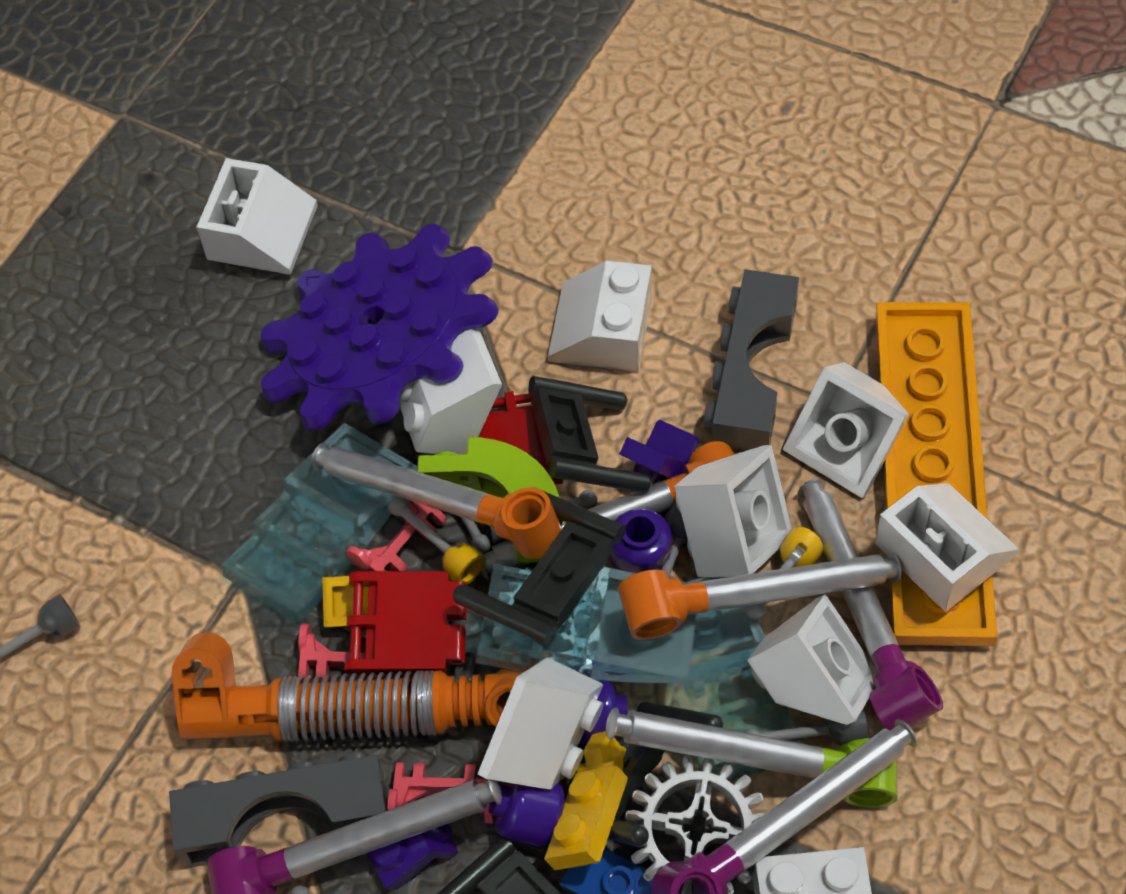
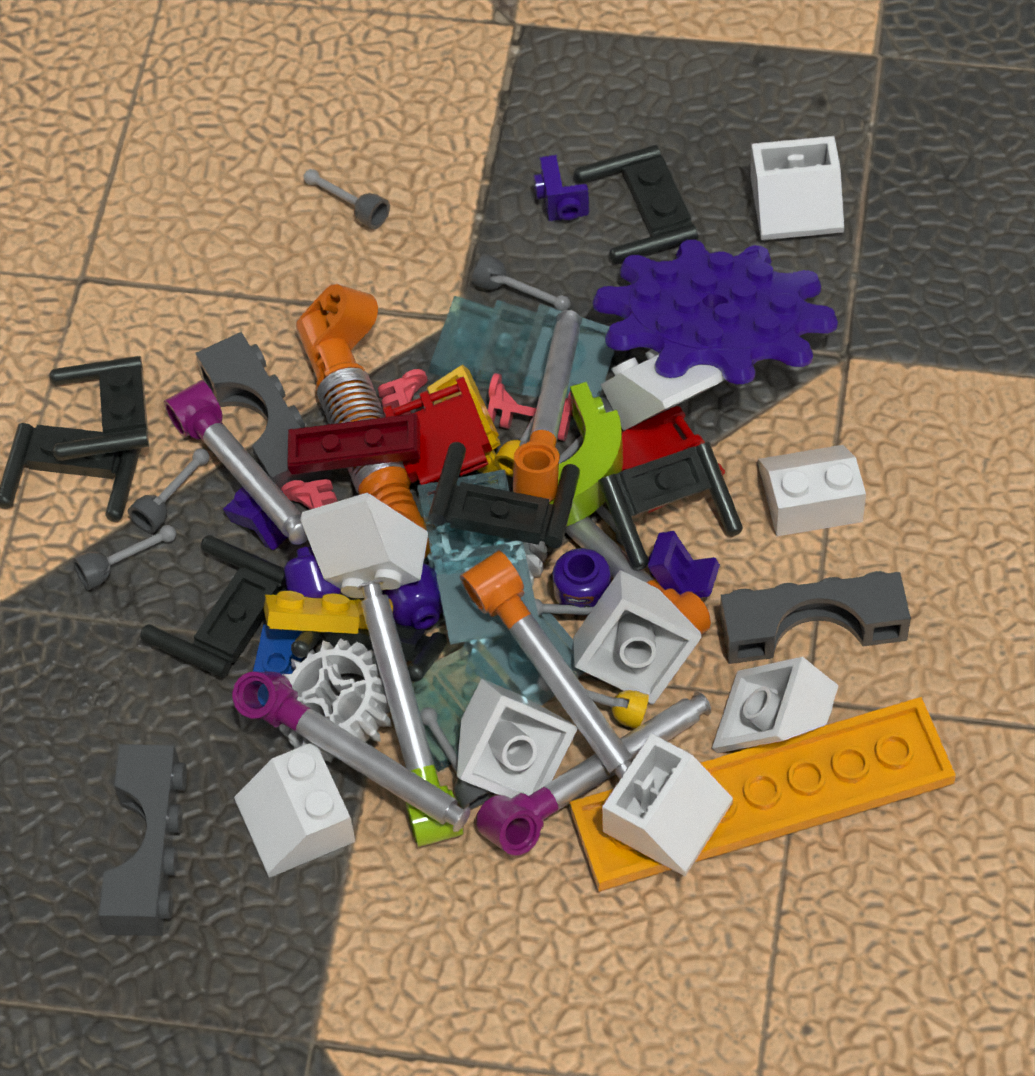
camera: 70 degrees right, 0 degrees up
none -> dark red tile [287,413,420,475]
none -> hinge [472,253,570,312]
none -> dark purple bracket [534,155,589,221]
none -> pearl dark grey plate [573,145,698,264]

